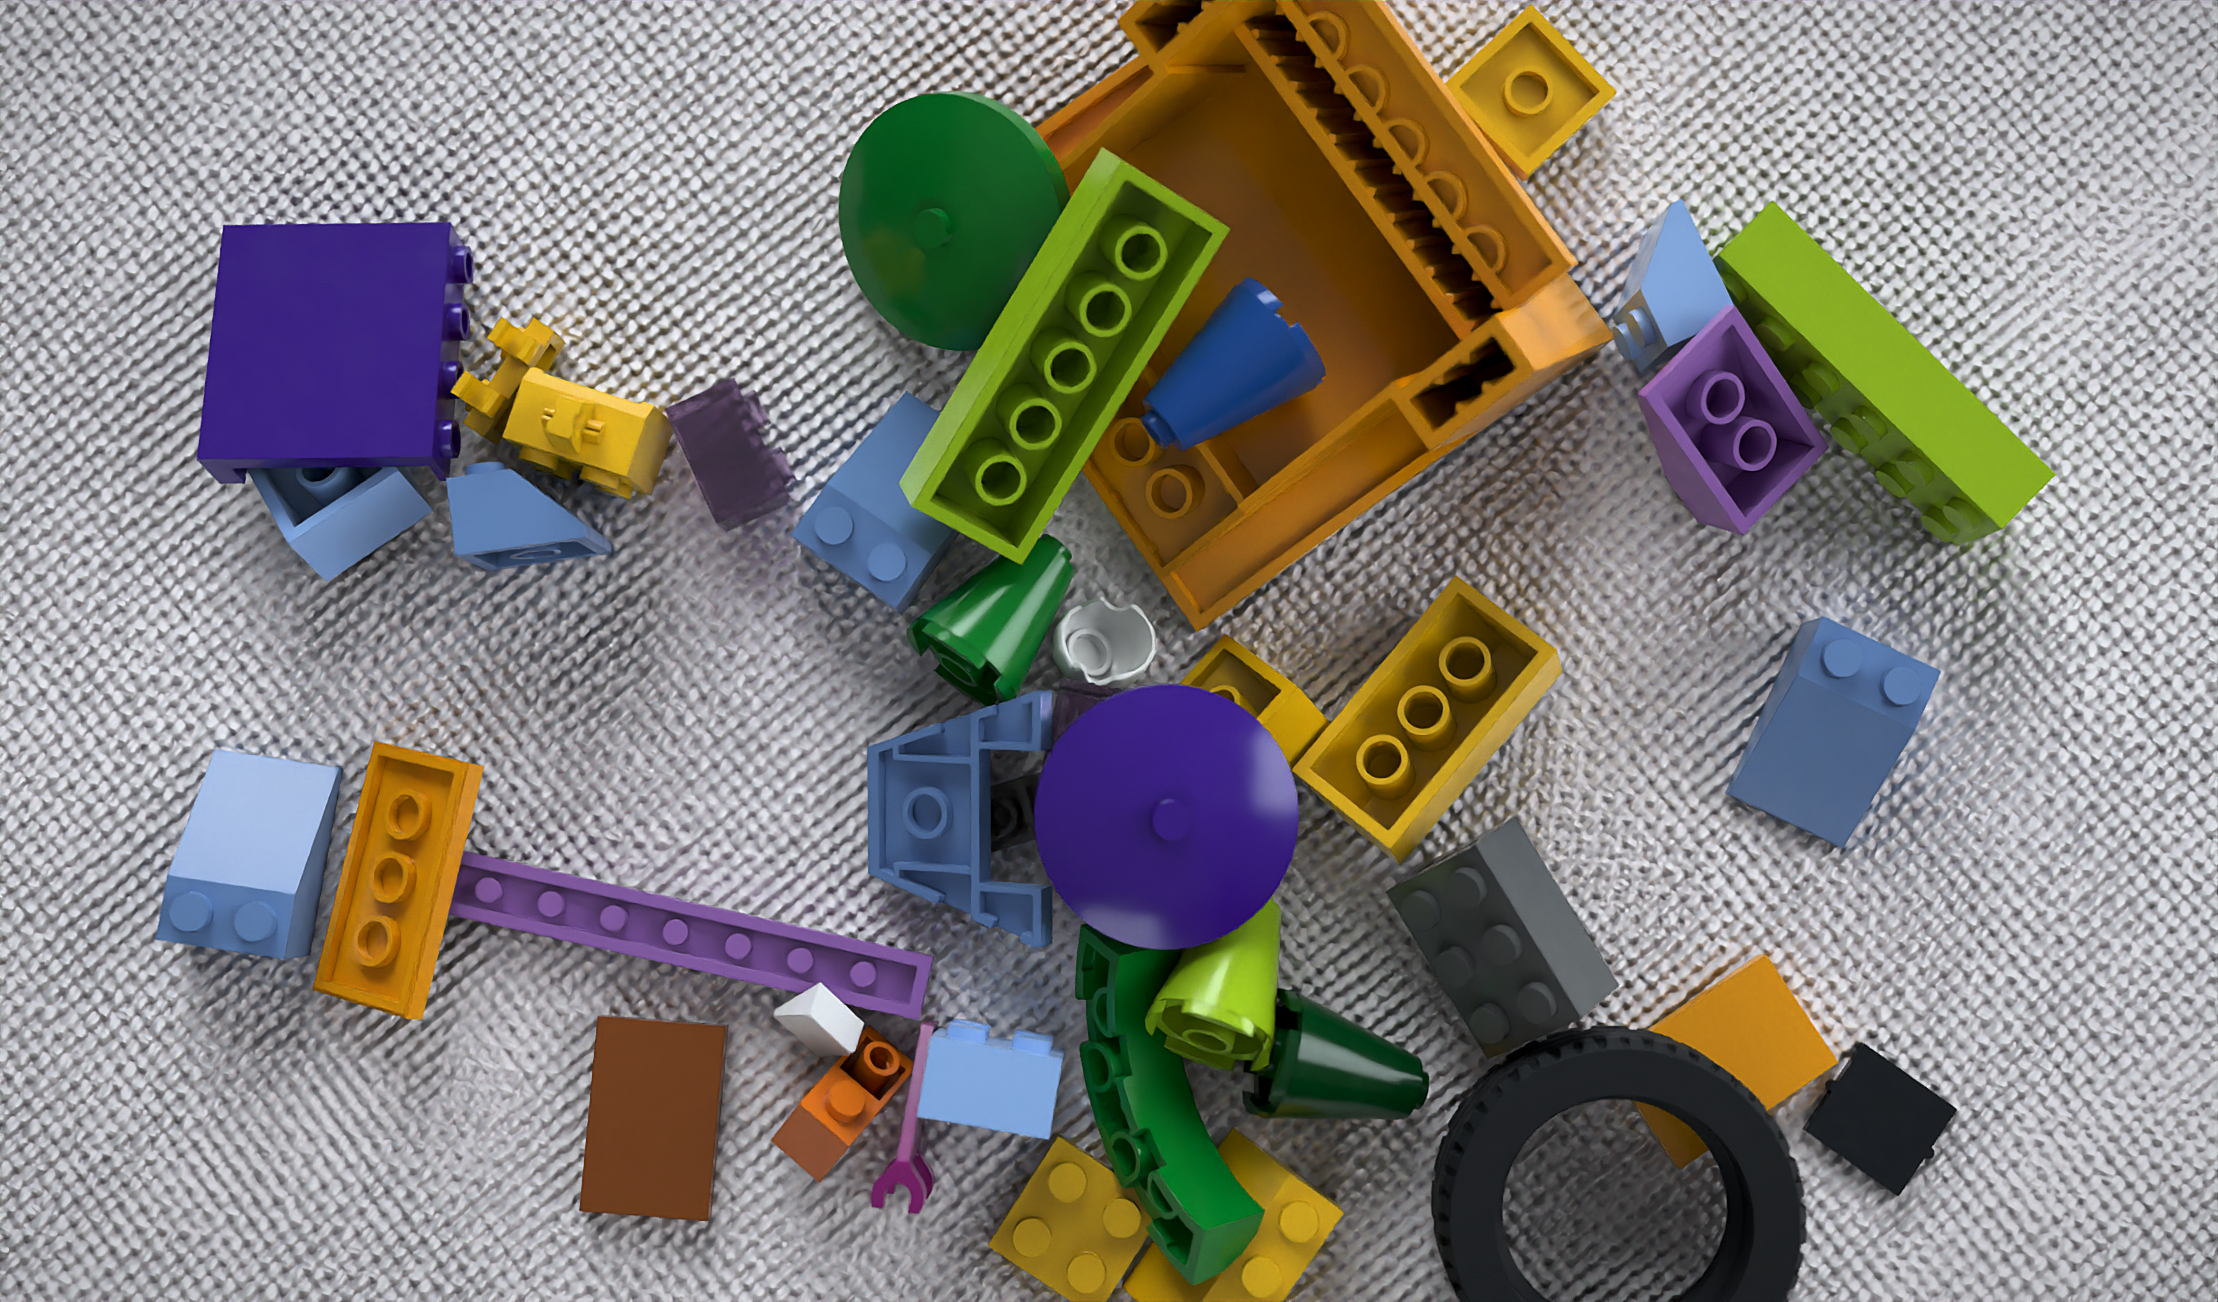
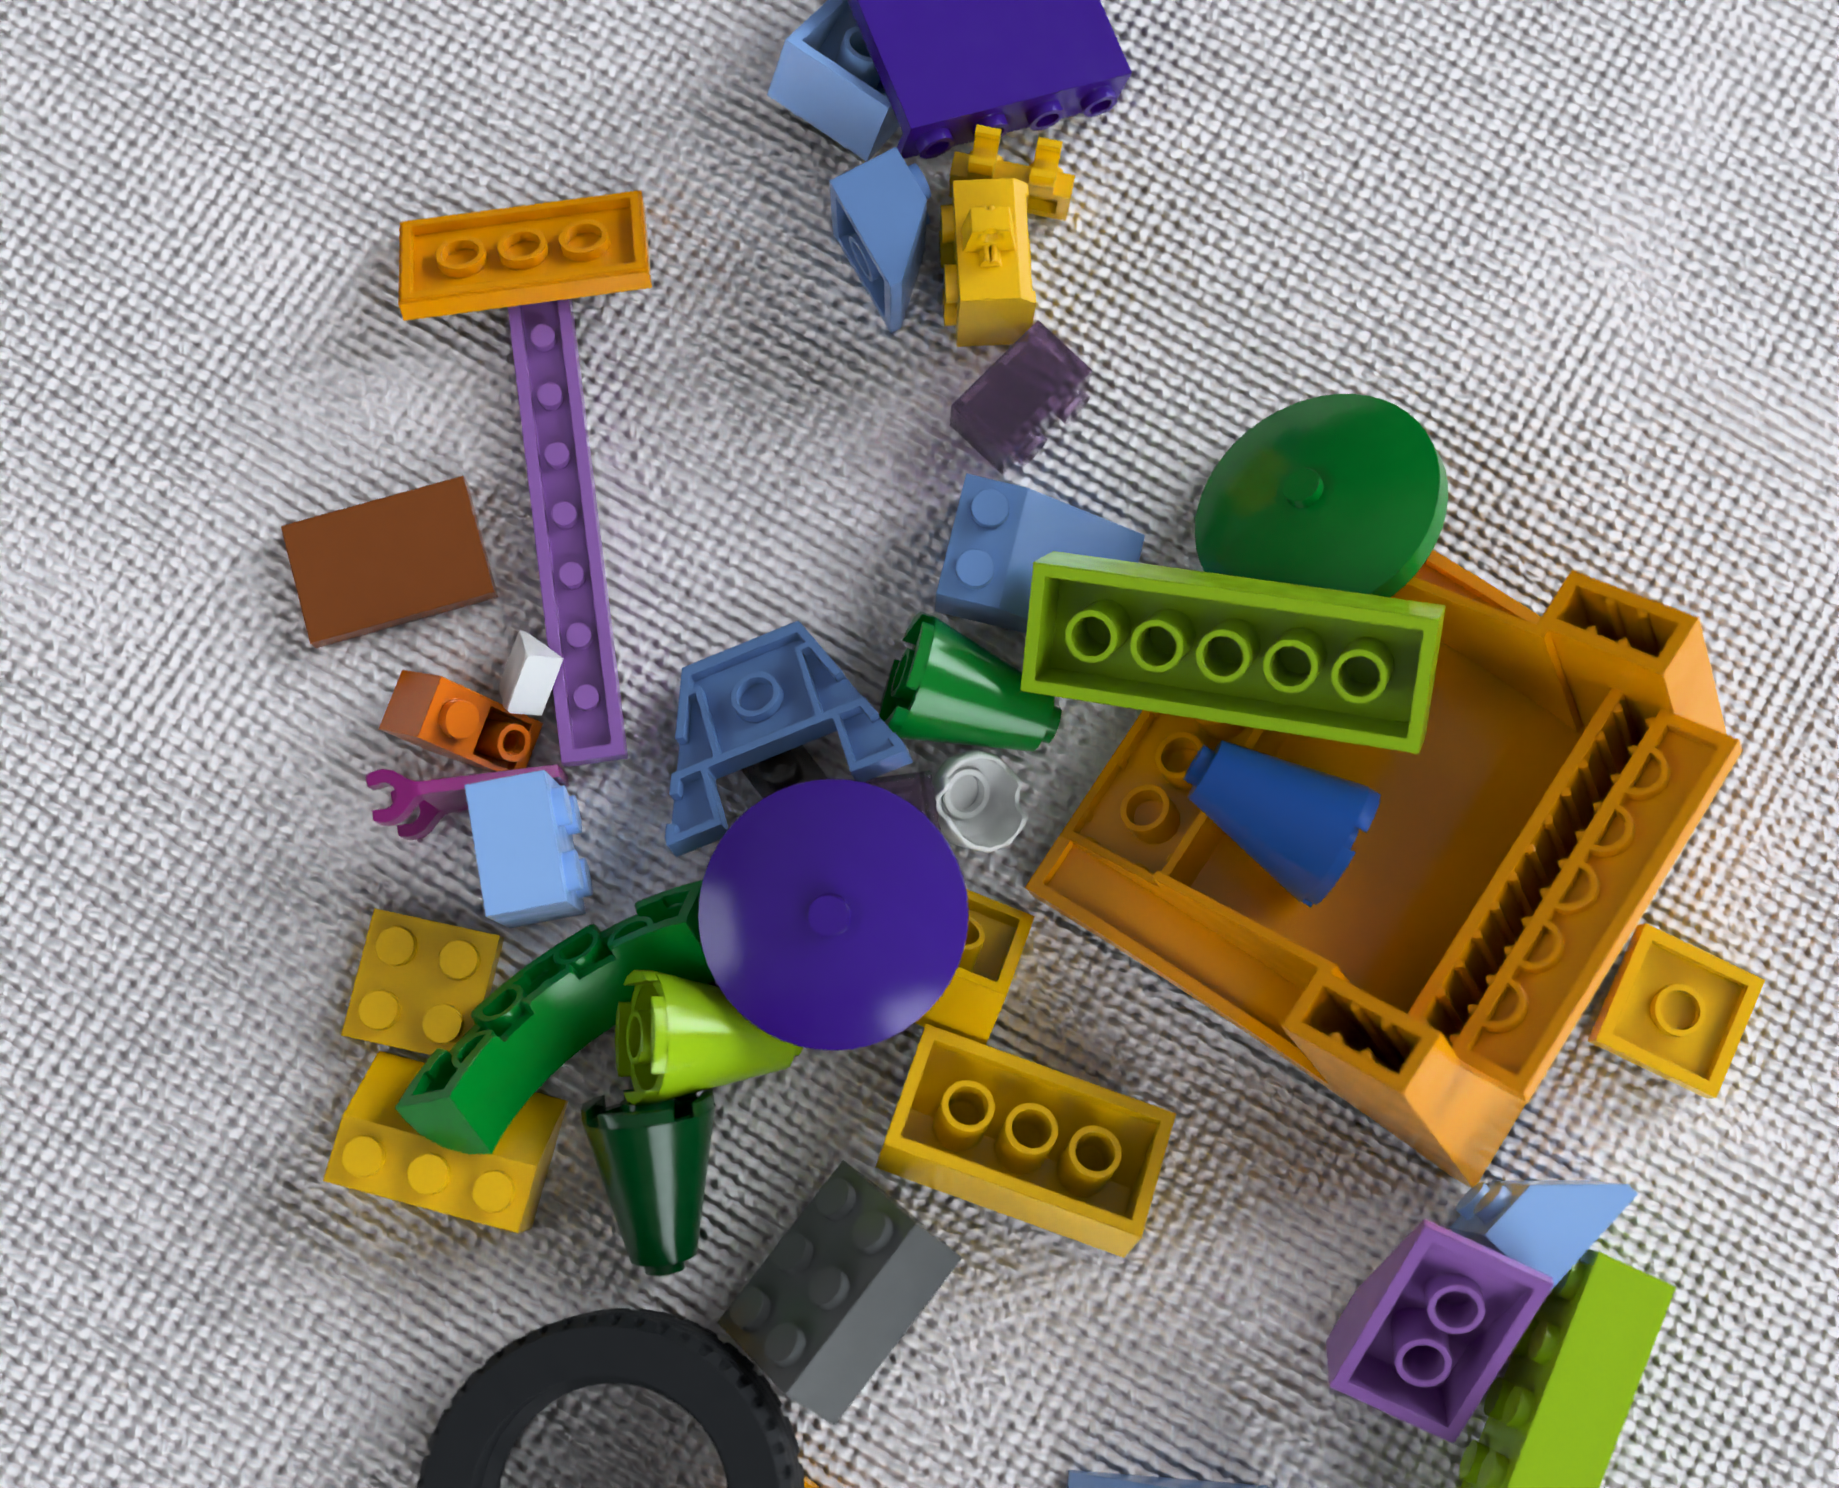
camera: 65 degrees right, 5 degrees down
slope [155,749,343,959] -> none

